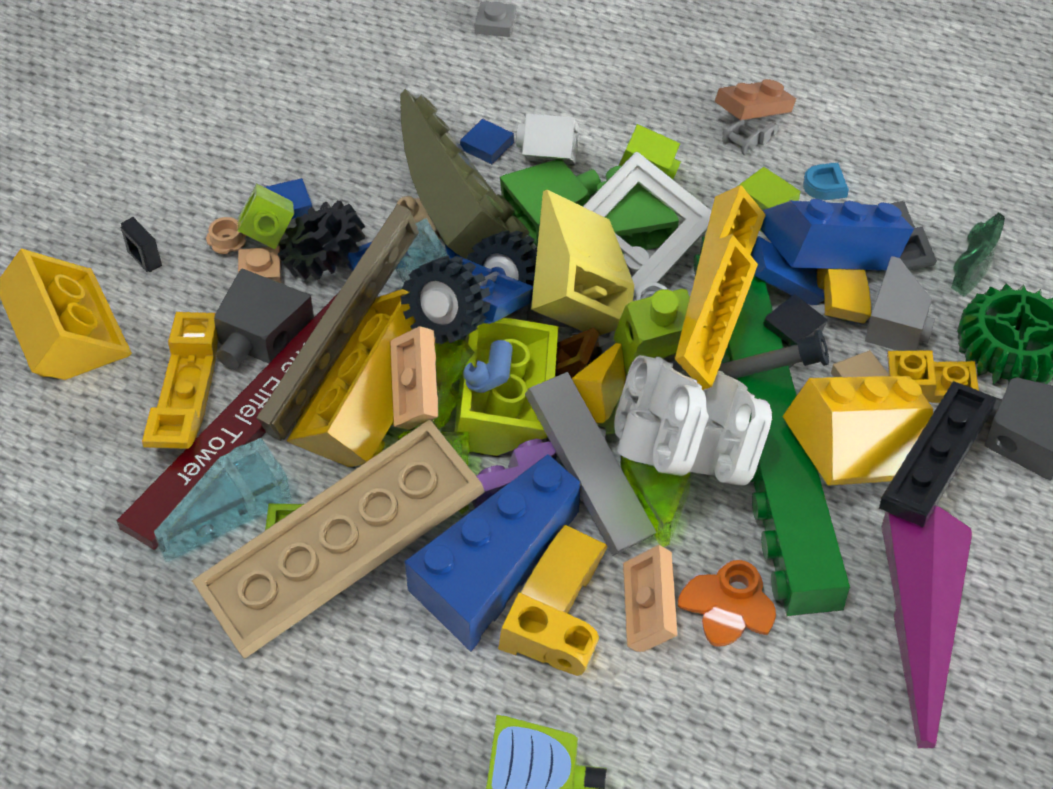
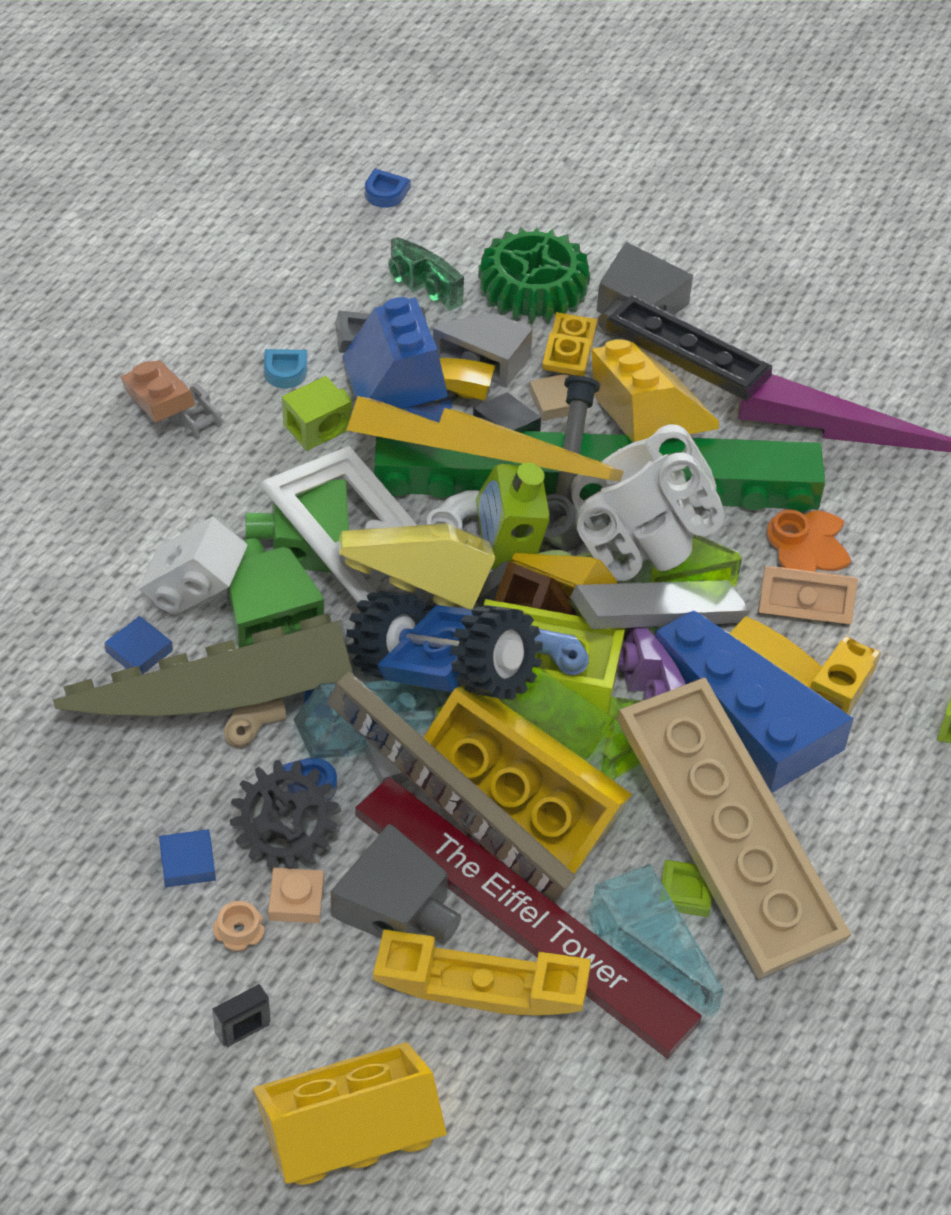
camera: 85 degrees left, 0 degrees up
lime brick [237,183,294,249] -> none
light nougat plate [390,326,438,430] -> none
lime brick [618,124,681,180] -> none

